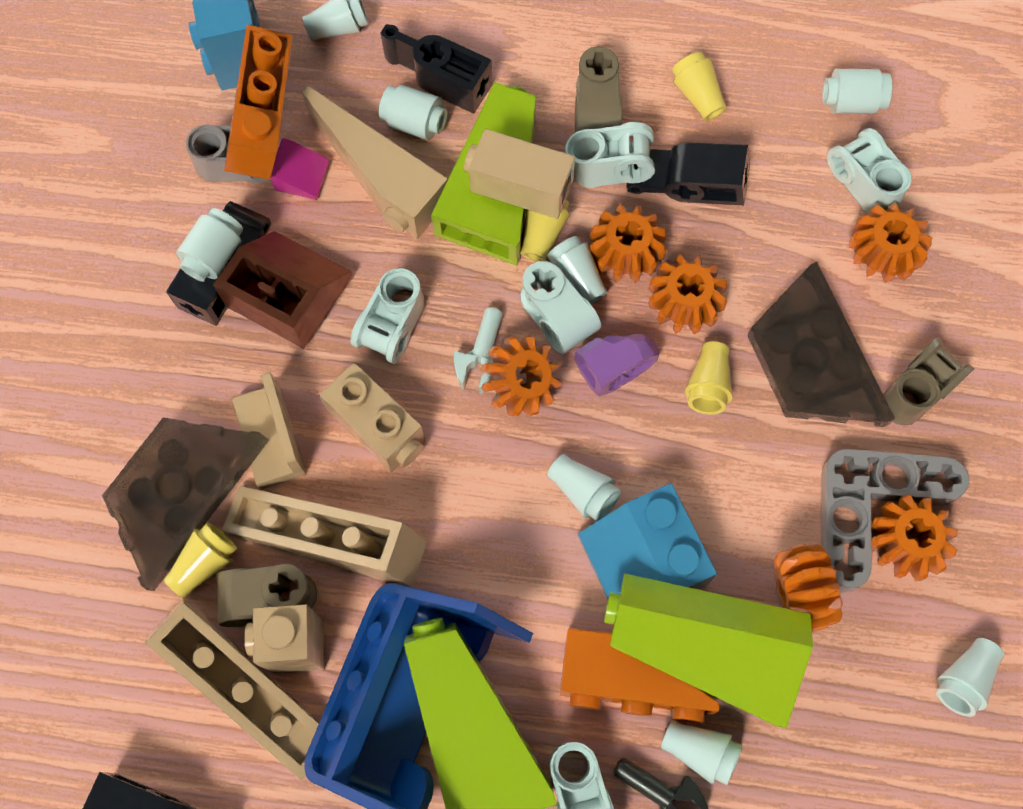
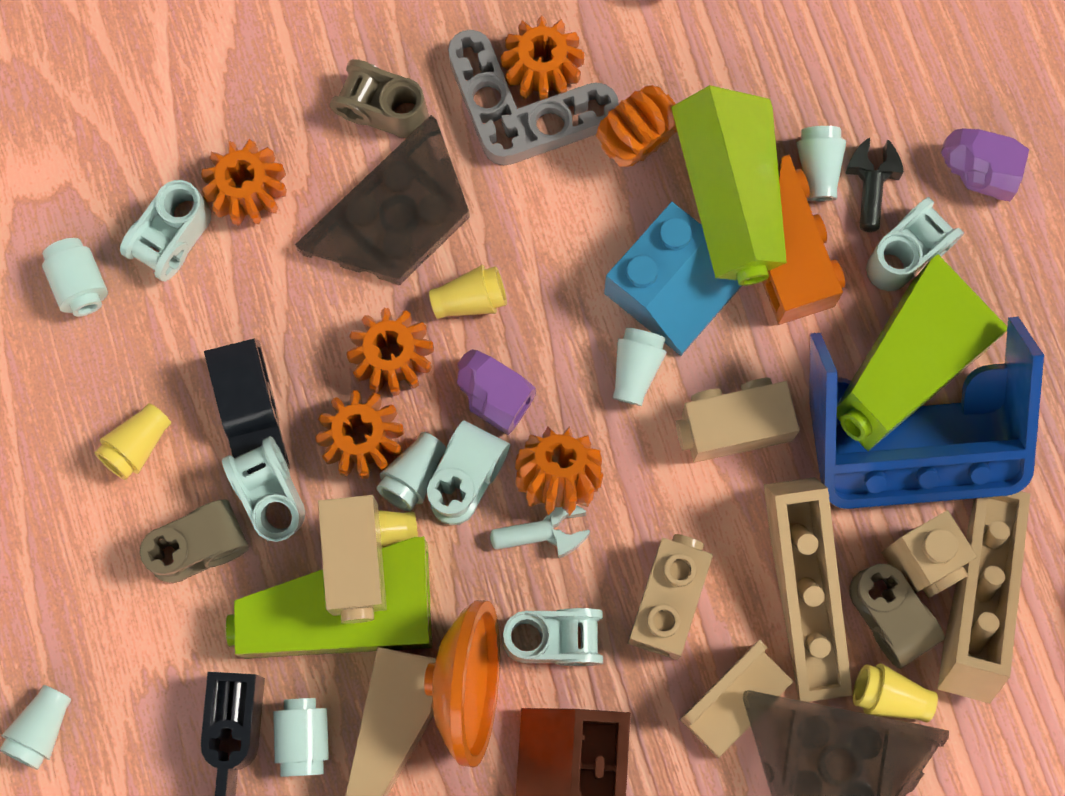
camera: 115 degrees left, 5 degrees up
none -> orange dish [424,600,500,768]
none -> tan brick [676,378,800,463]

